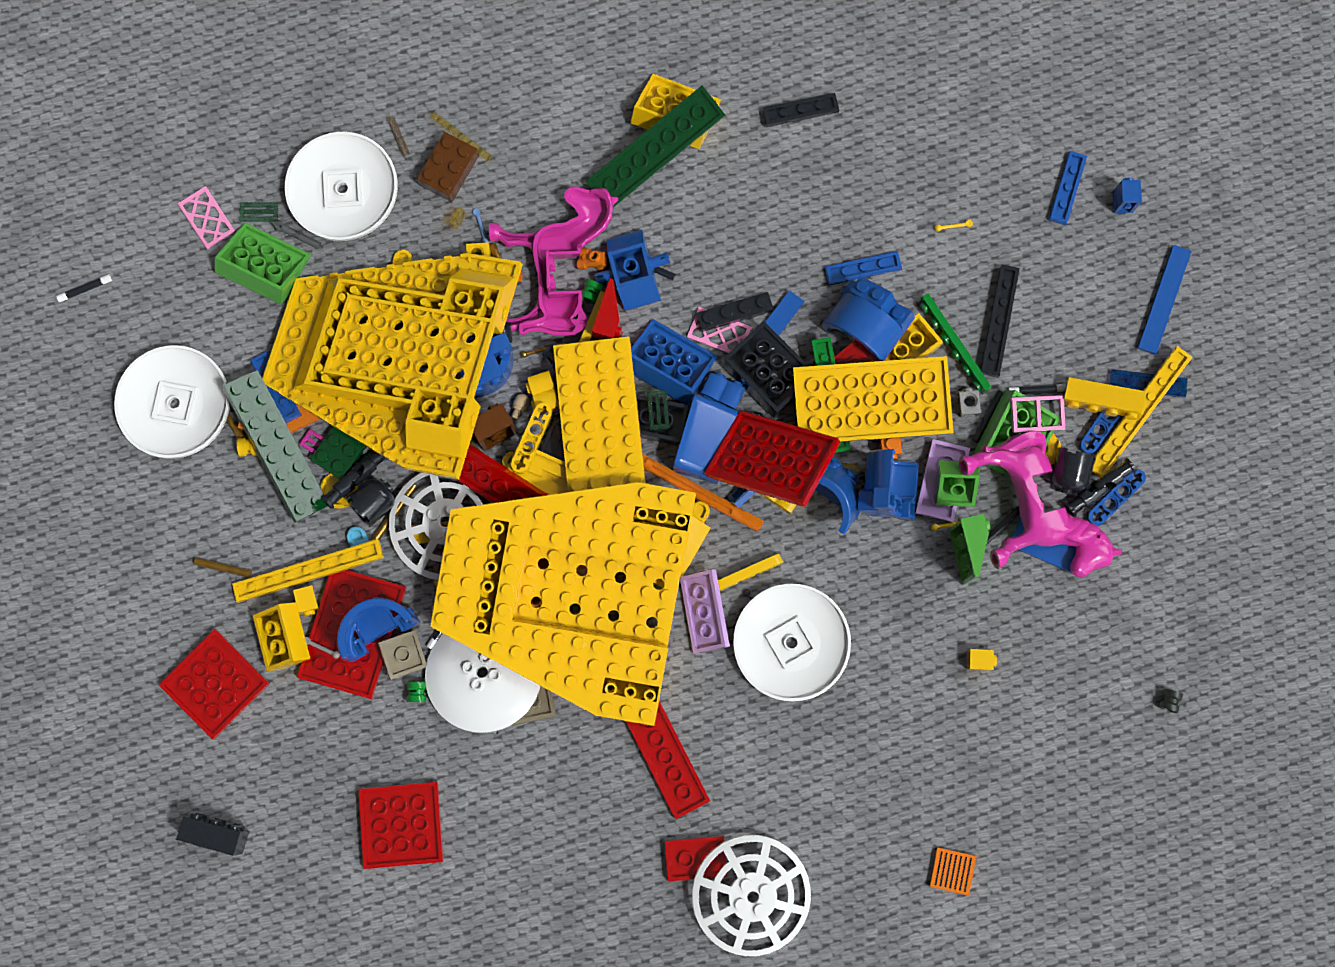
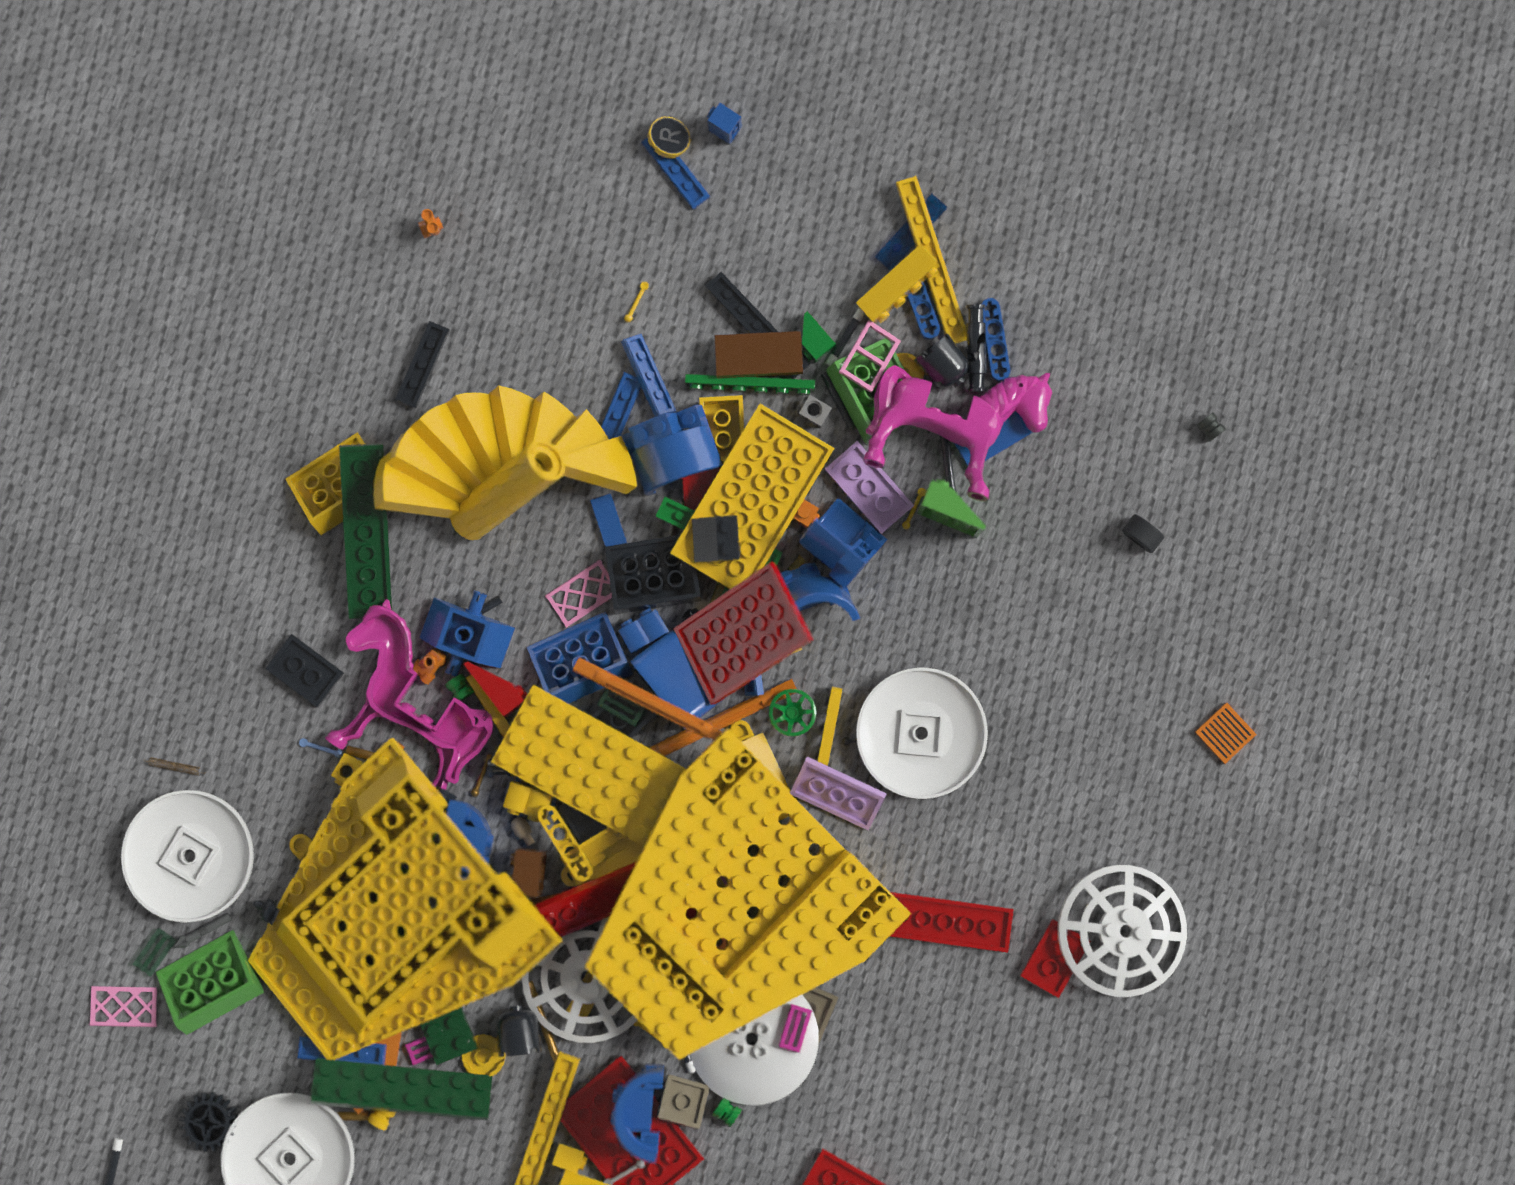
camera: 55 degrees left, 5 degrees up
black piece [320,451,388,509] -> none
medium azure tile [347,527,369,547] -> none
reddish brown brick [417,132,479,202] -> none
clear yellow bar [431,112,493,162] -> none
clear yellow tile [449,207,466,231] -> none
black plate [696,292,774,332] -> none
bright green slope [936,460,980,507] -> none
yellow brick [967,649,997,671] -> none
blue tile [1137,245,1192,355] -> none
none -> black gear [179,1092,239,1152]
none -> black piece [253,898,280,926]
none -> black plate [265,634,344,708]
none -> yellow piece [374,385,637,540]
none -> orange plate [418,209,443,238]
none -> orange piece [573,658,722,740]
none -> blue tile [621,334,676,417]
none -> black tile [647,117,690,158]
none -> black slope [692,515,740,563]
none -> reddish brown tile [715,331,803,378]
none -> green wheel [769,689,816,736]
none -> dark pink tile [778,1004,812,1053]
none -> green slope [802,311,836,363]
none -> black tyre [1122,514,1164,553]

